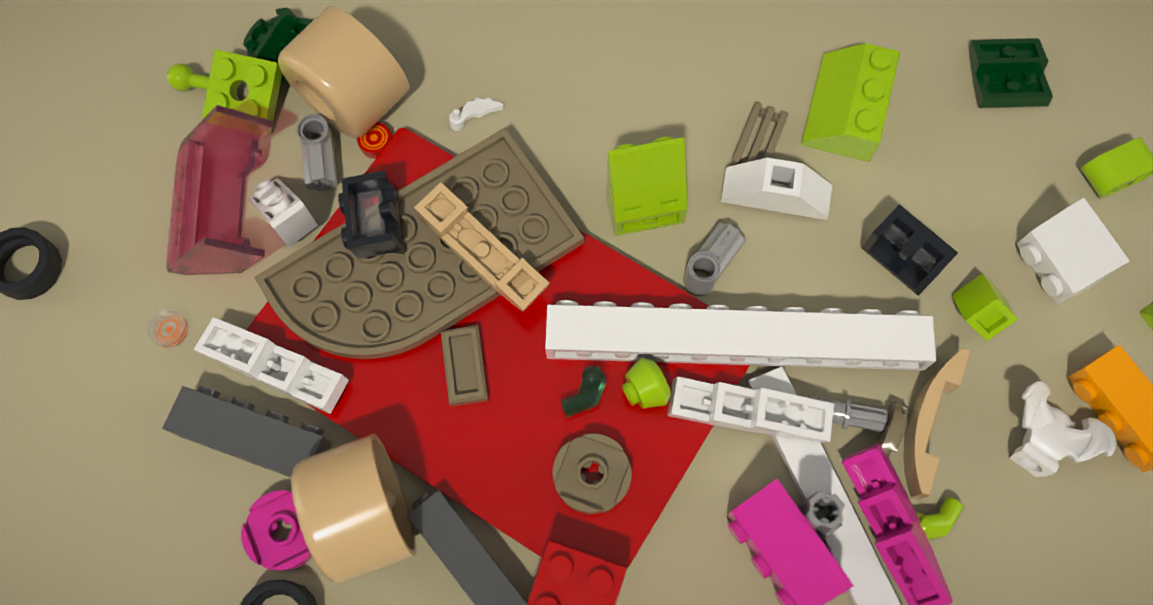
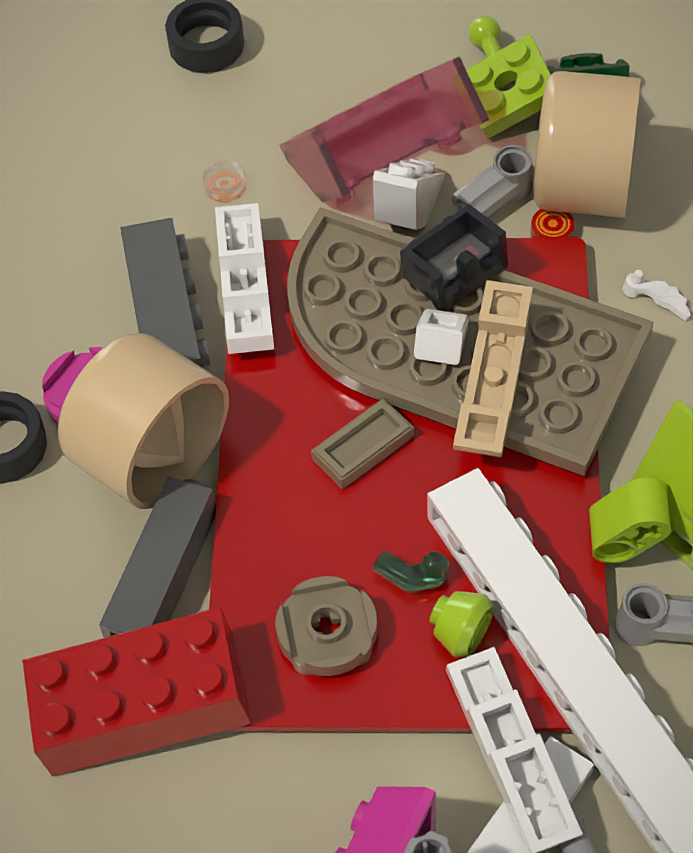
camera: 60 degrees right, 15 degrees down
none -> white slope [414,309,470,365]
none -> lime beam [589,477,671,563]

